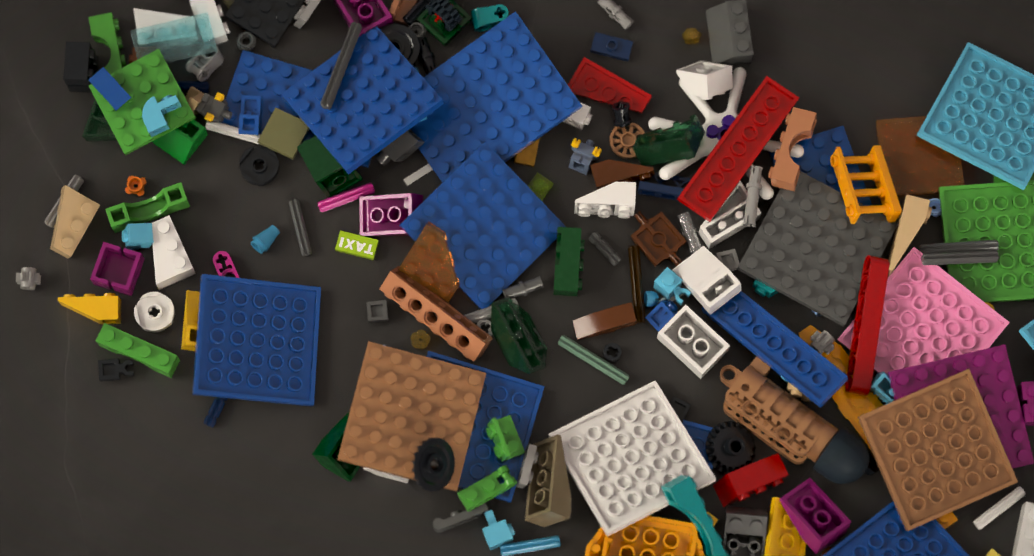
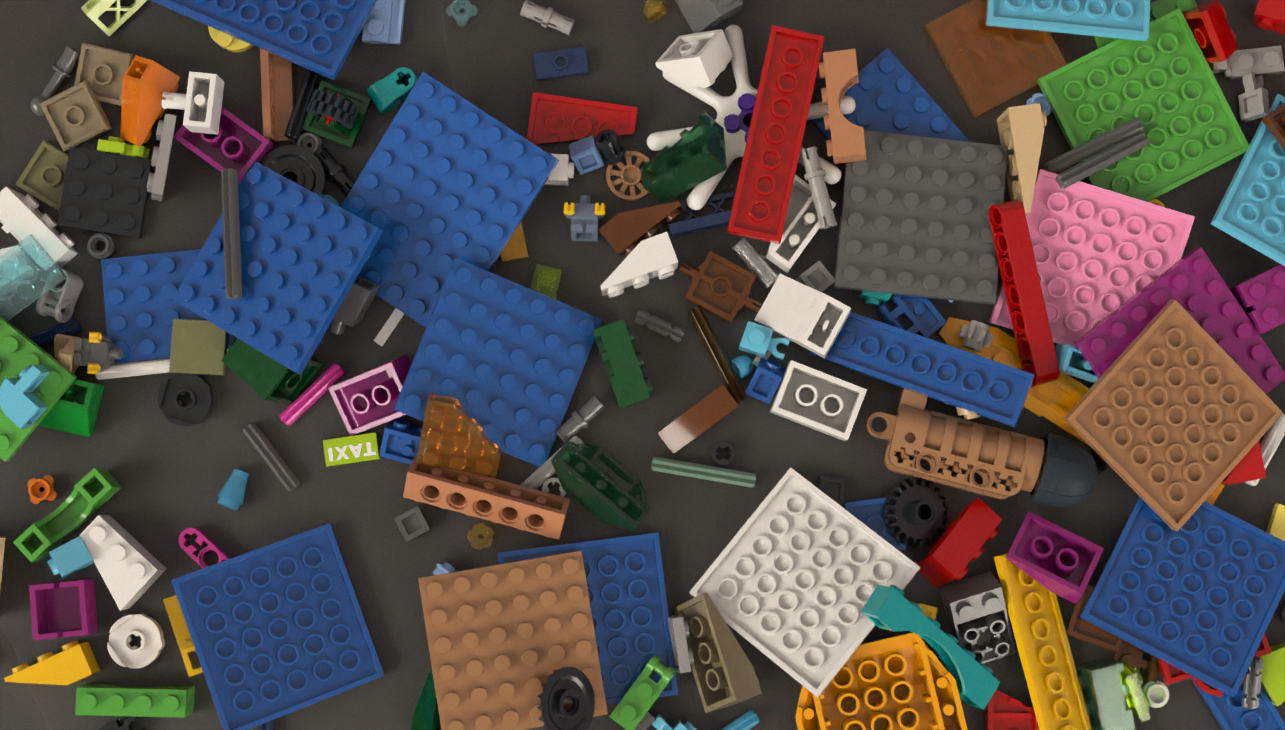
camera: 25 degrees left, 10 degrees up
blue slope [238,95,262,135] -> none
bright green bracket [486,415,525,462] -> none
light orange fence [830,145,902,224] -> none
none -> blue bracket [379,417,442,465]
none -> medium blue slope [569,136,605,175]
none -> blue plate [877,295,947,338]
none -> red slope [1221,441,1266,485]

